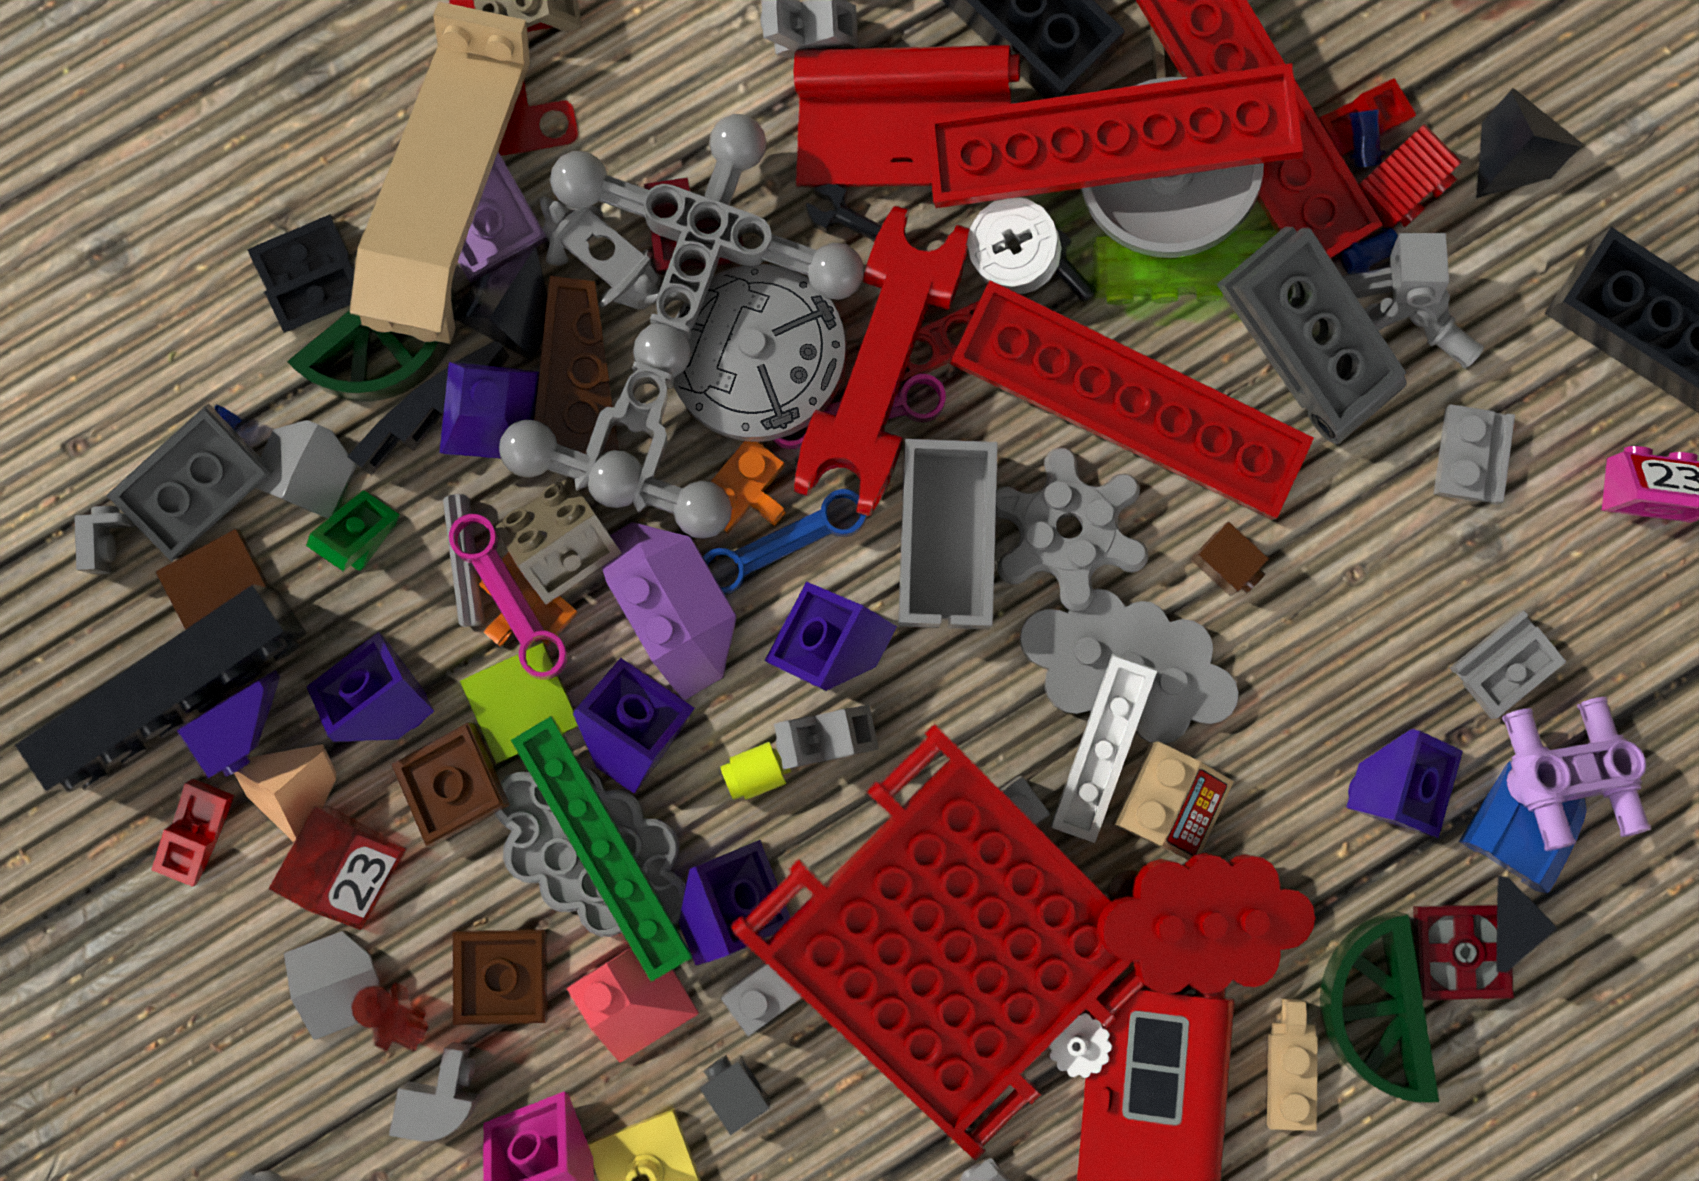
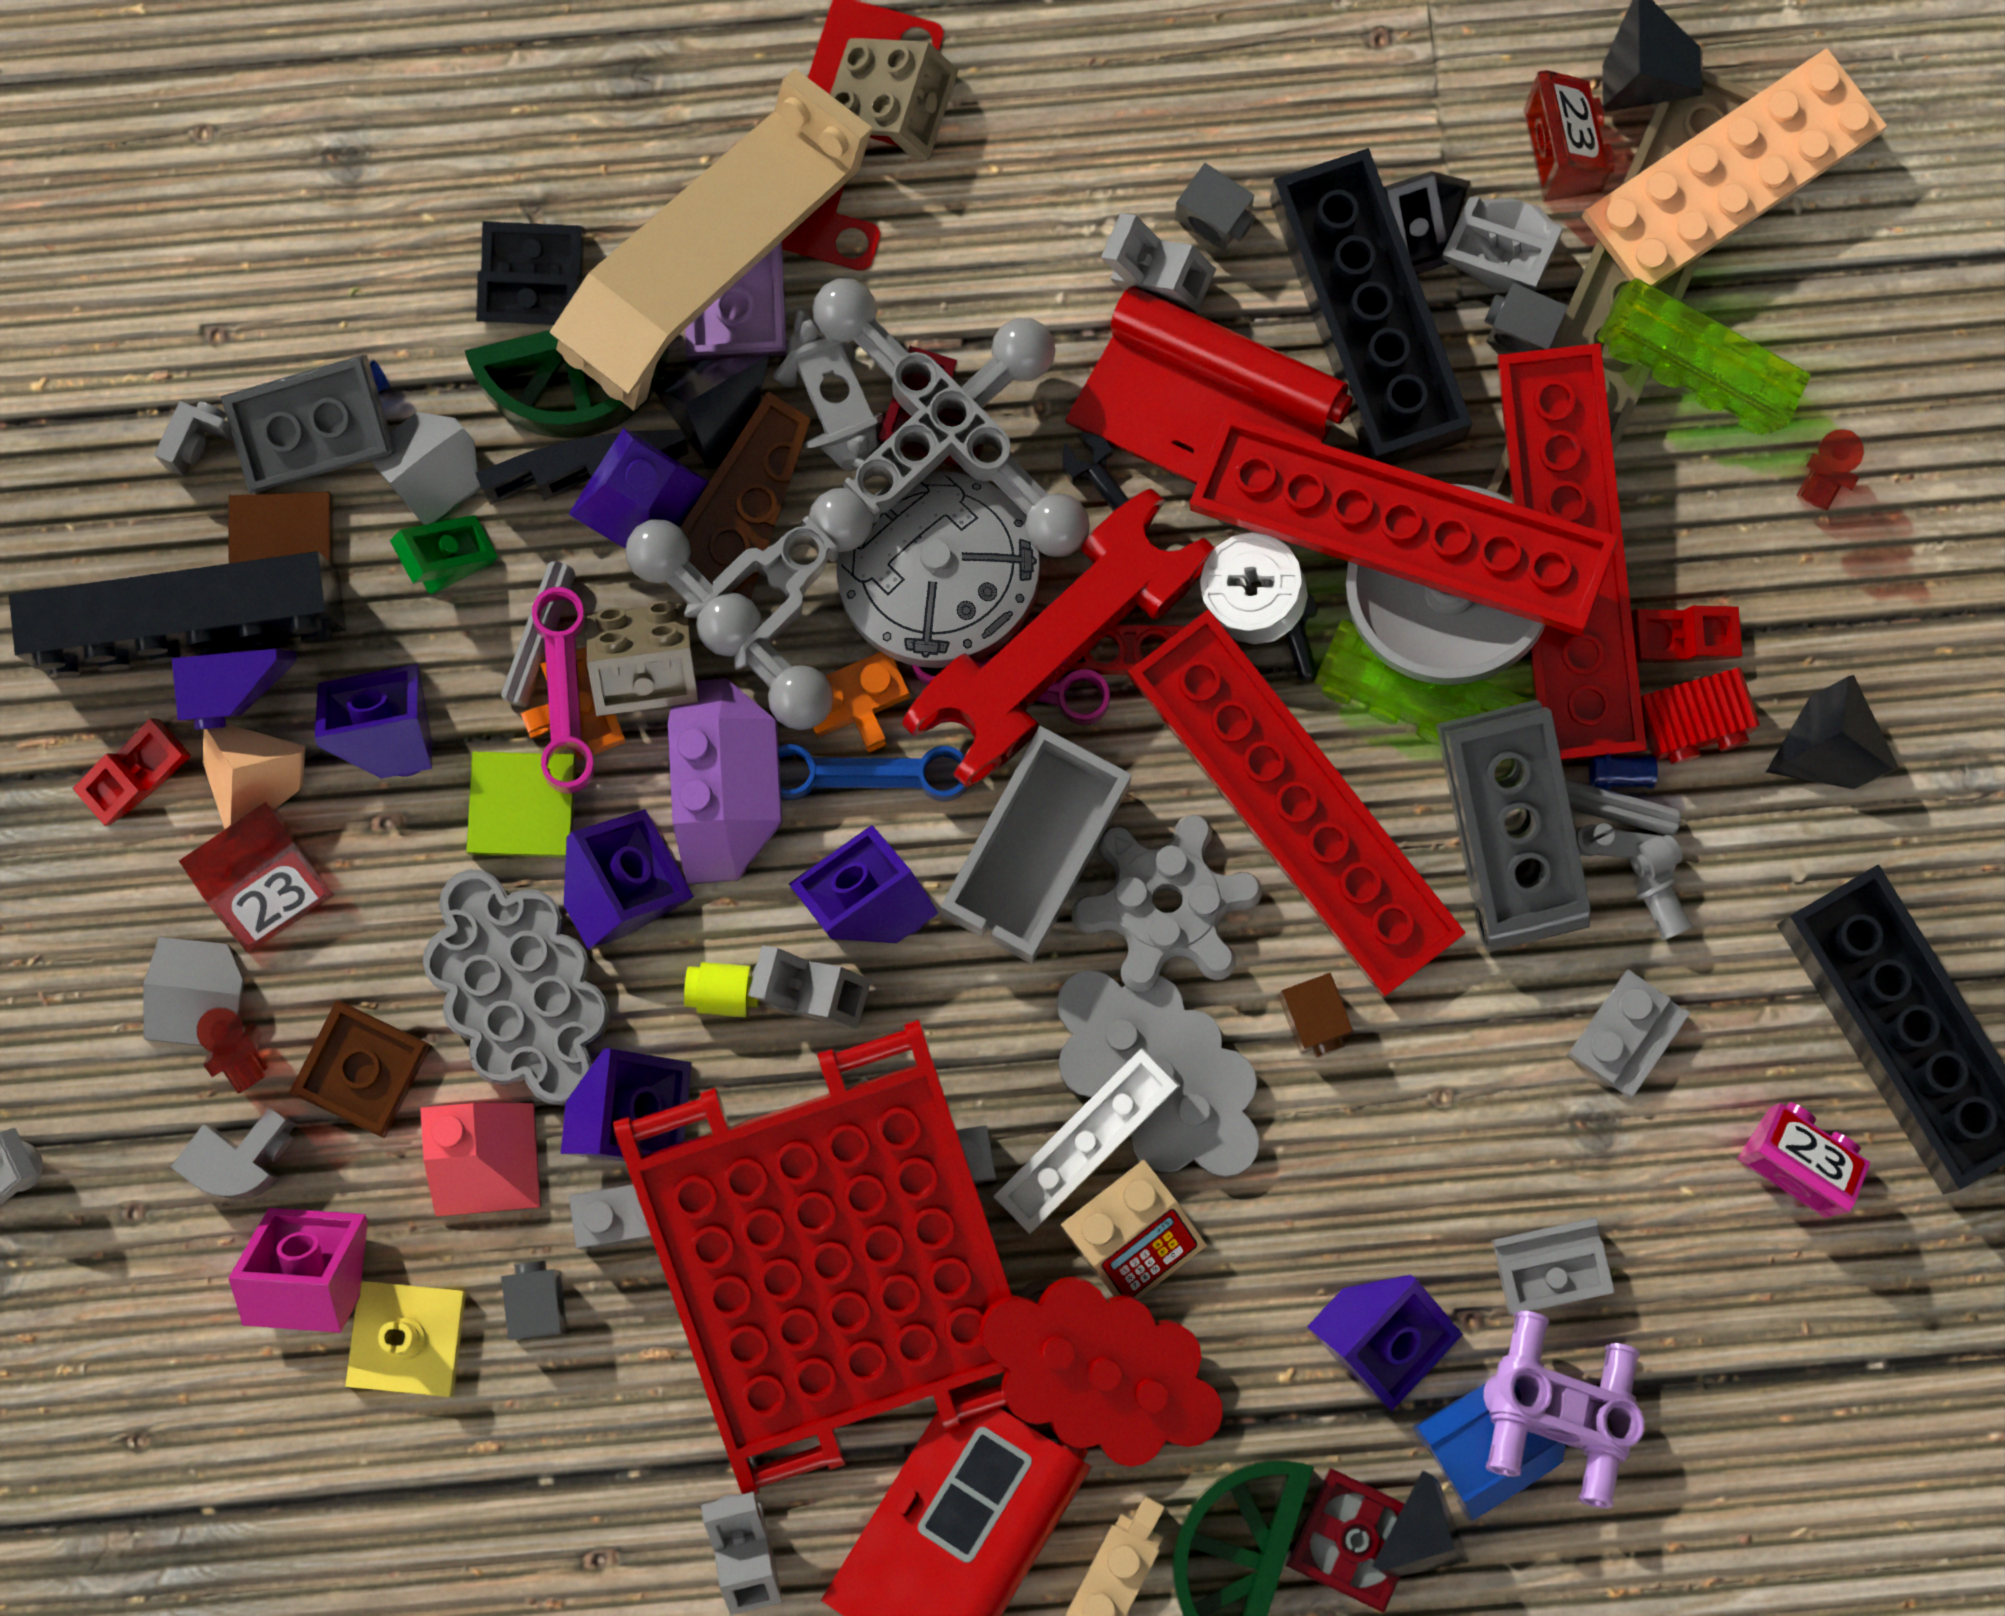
camera: 30 degrees right, 5 degrees down
reddish brown tile [391,722,510,847] -> none
green plate [511,716,693,982] -> none
white piece [1048,1013,1112,1078] -> none
clear blue pin [1349,109,1386,167] -> none
light grey brick [1390,233,1449,307] -> none

